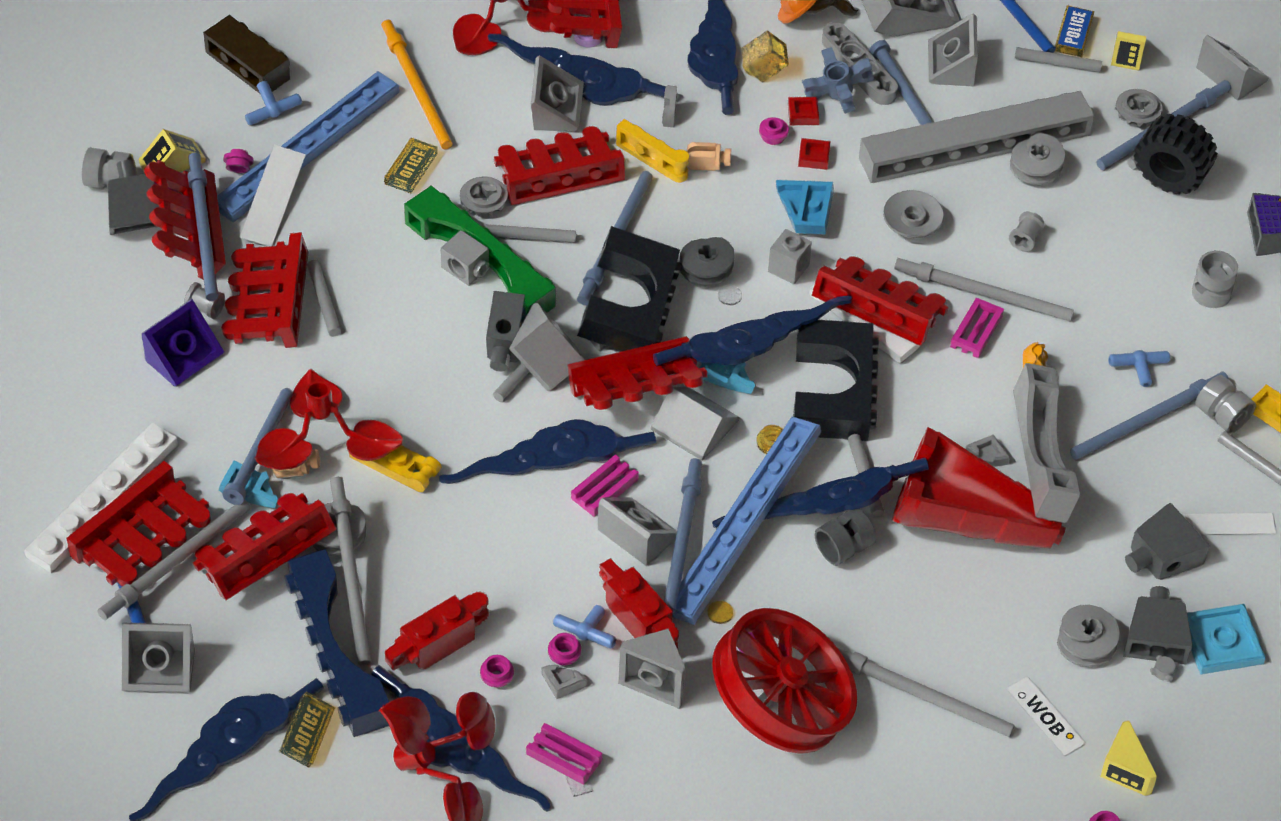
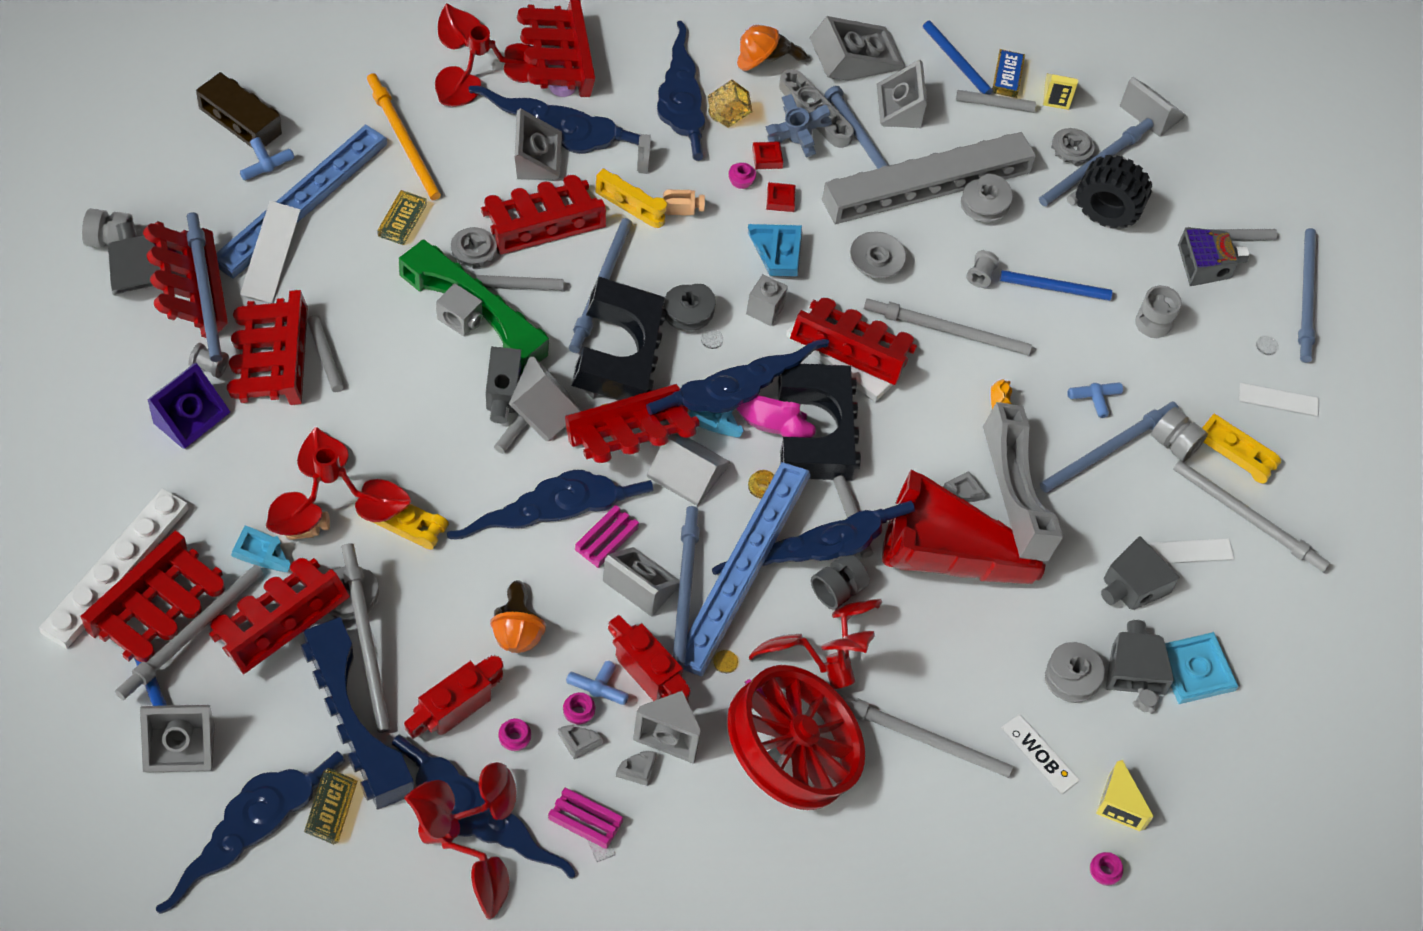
camera: 10 degrees left, 5 degrees up
light yellow slope [138,129,206,172] -> none
sand blue bar [222,388,293,505] -> none
dark pink plate [223,149,254,173] -> none
dark pink tile [950,298,1004,358] -> none
none -> orange piece [490,580,546,653]
none -> light grey tile [616,751,657,786]
none -> dark pink animal [736,395,816,438]
none -> red plant [749,599,882,689]
none -> blue bar [1000,270,1112,301]

